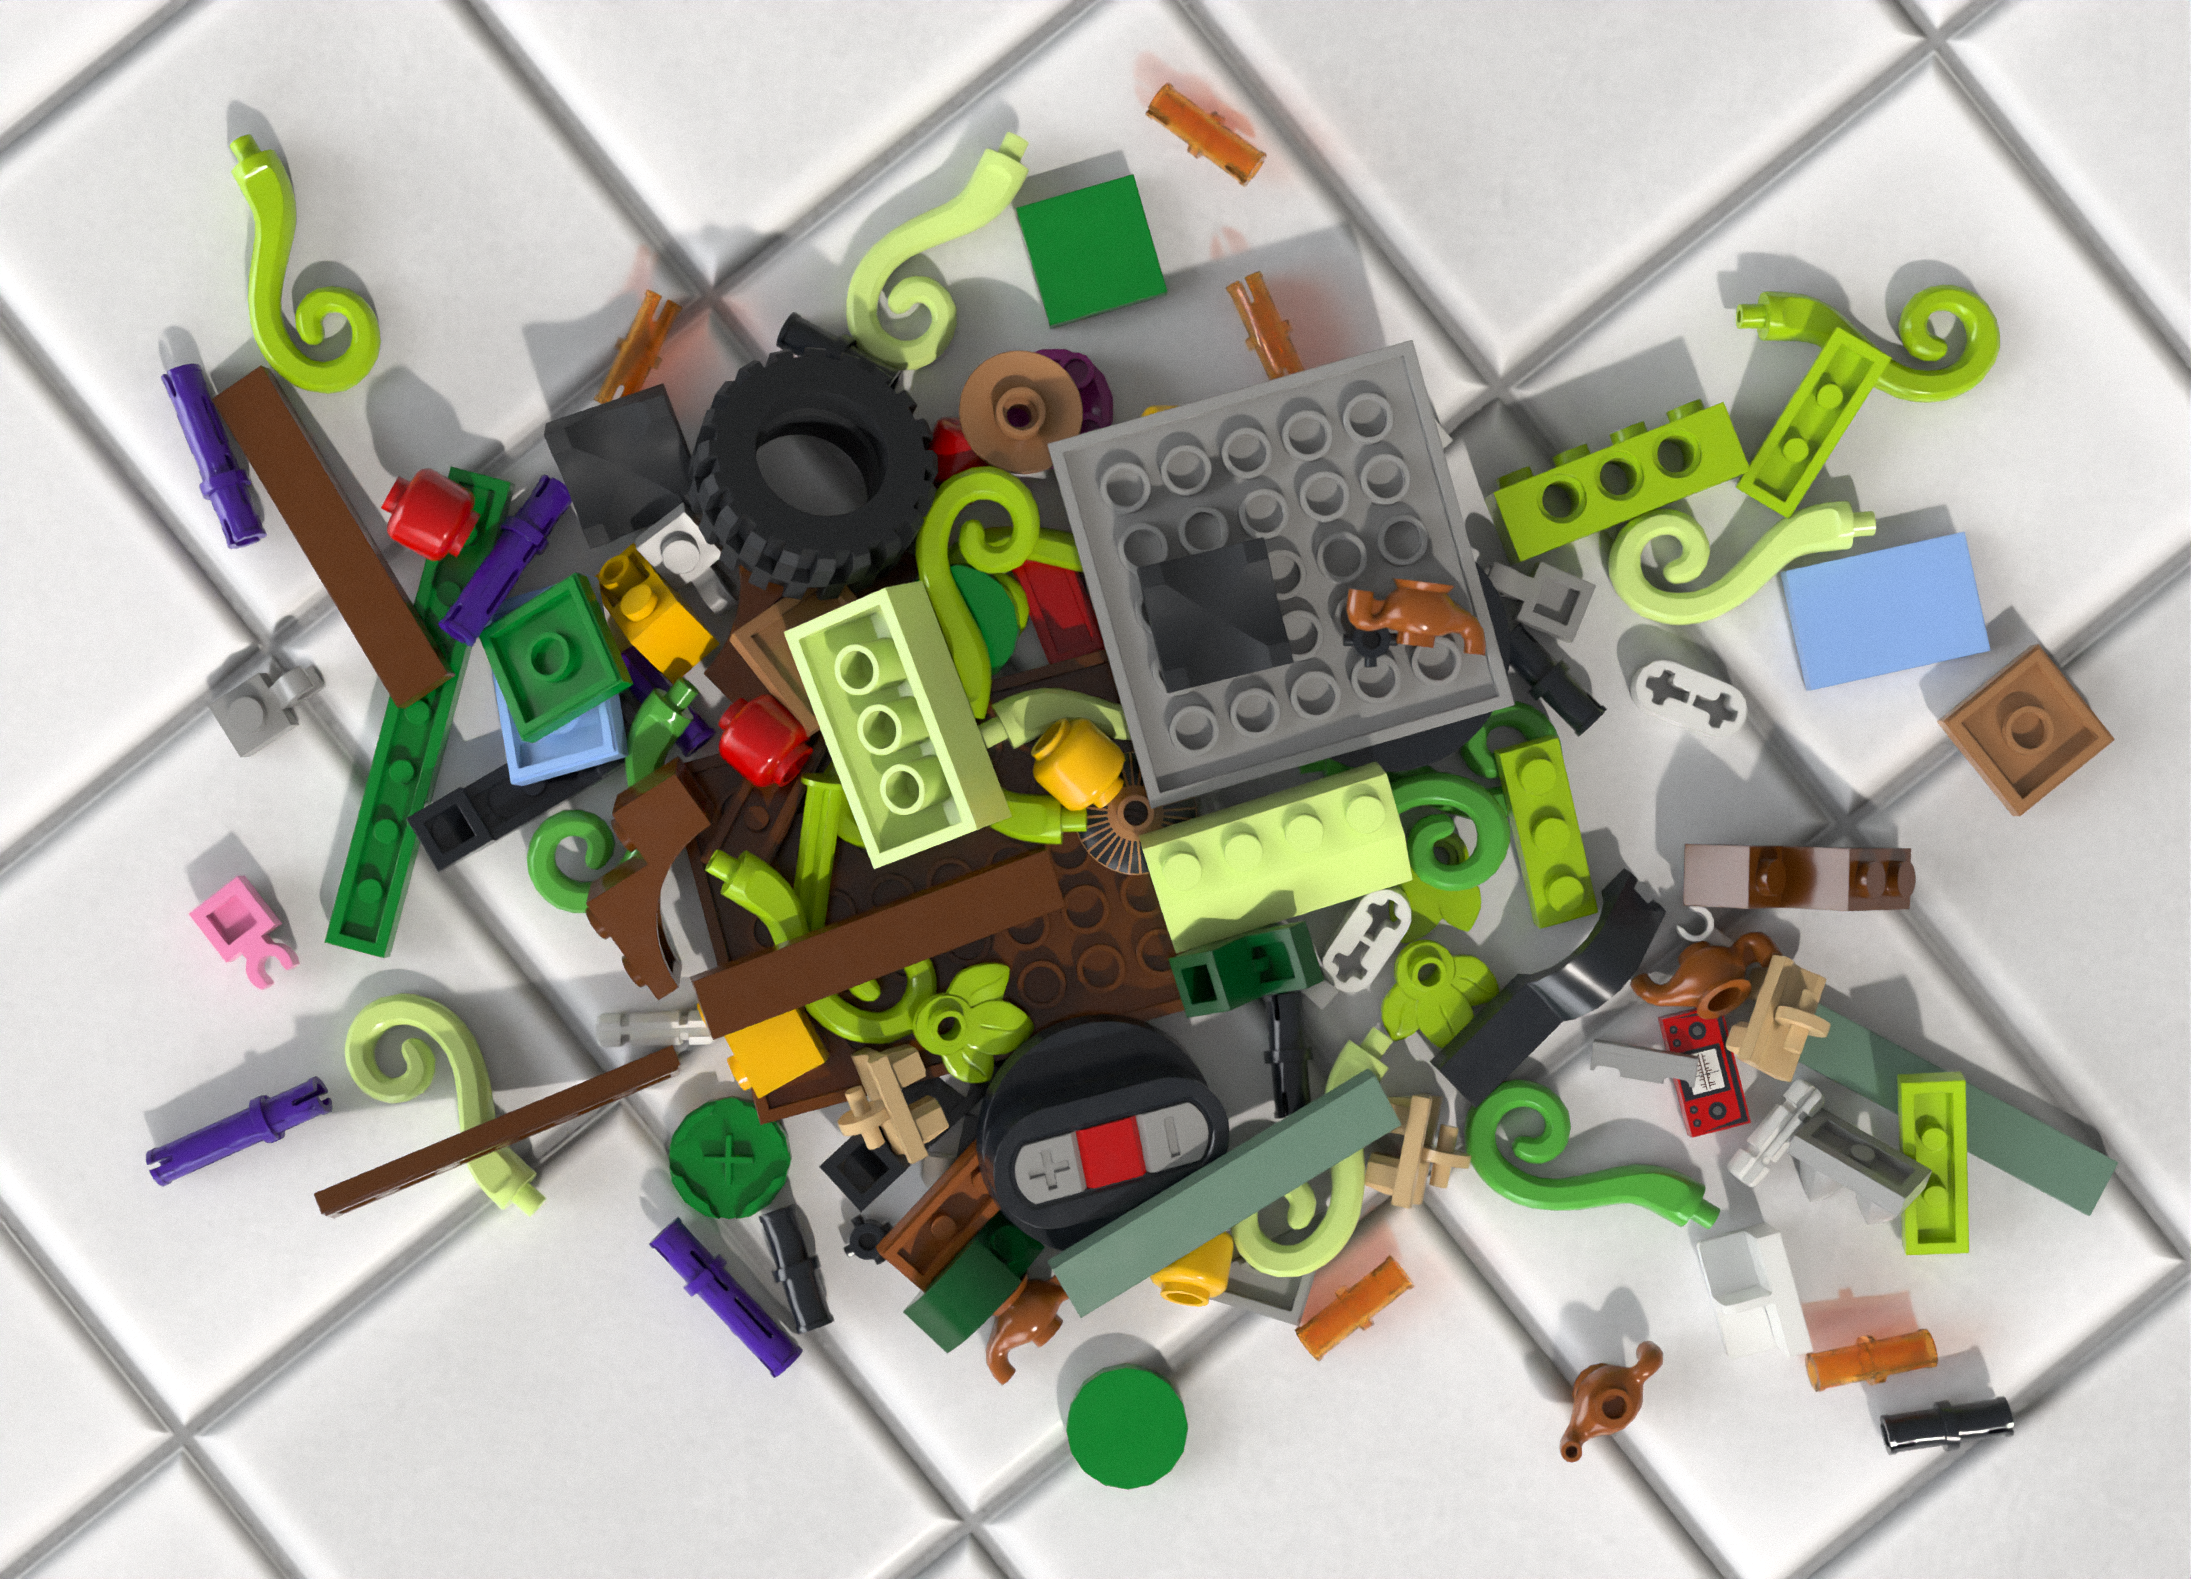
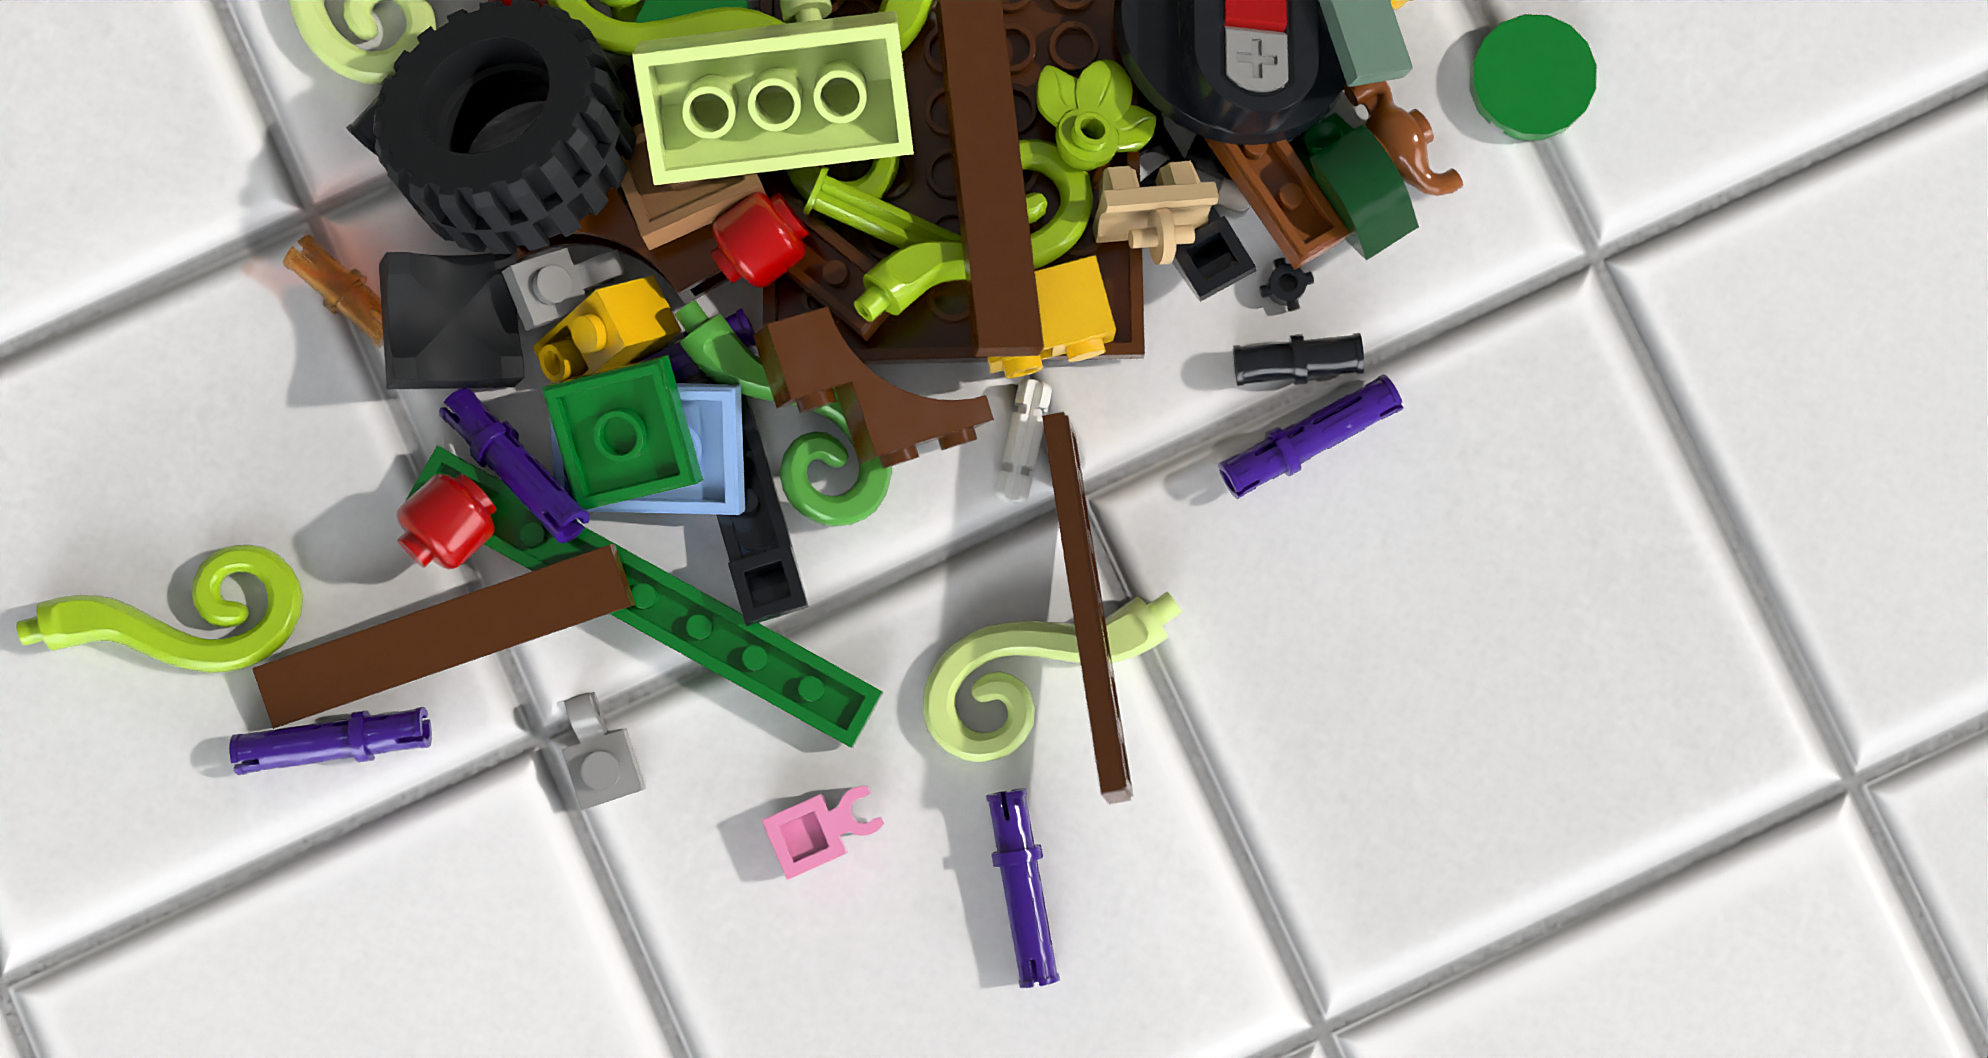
camera: 80 degrees left, 5 degrees down
green tile [669,1096,792,1219] -> none

